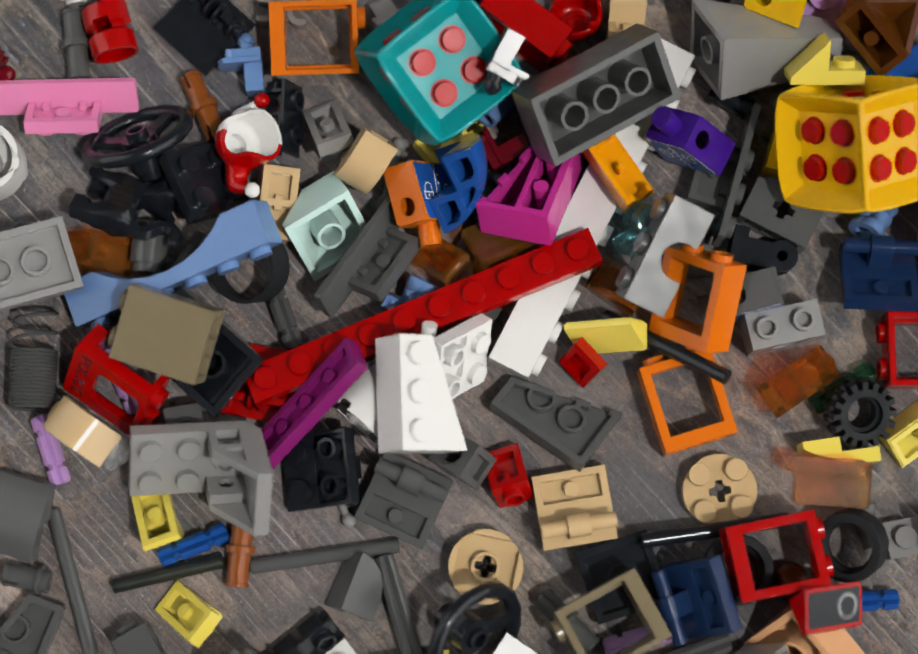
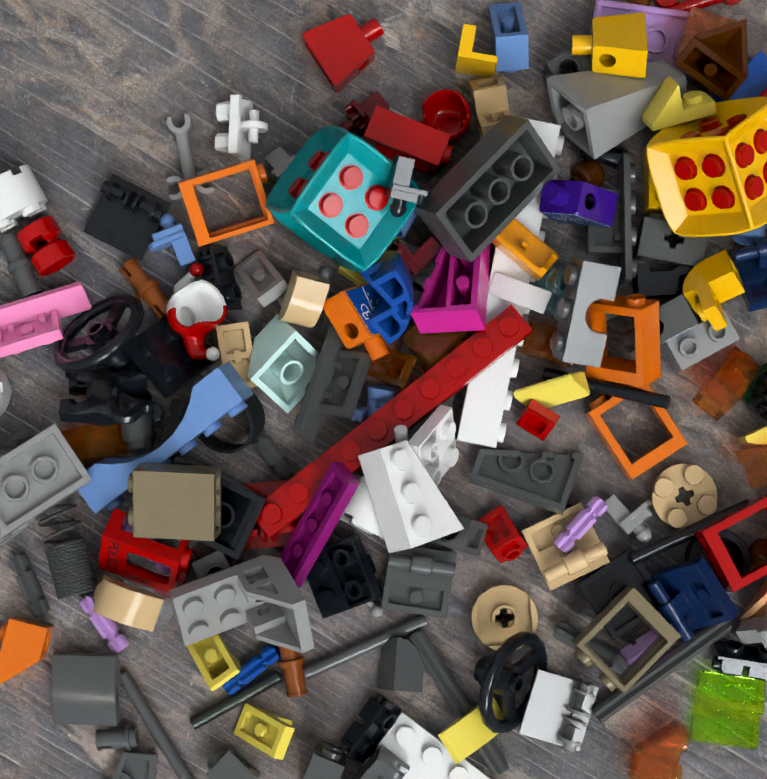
camera: 15 degrees left, 5 degrees up
none -> white sticker [488,272,552,314]
none -> lavender axle [554,496,608,553]
none -> reddish brown piece [570,160,605,187]
none -> light grey piece [605,494,653,543]
none -> yellow brick [683,250,745,331]

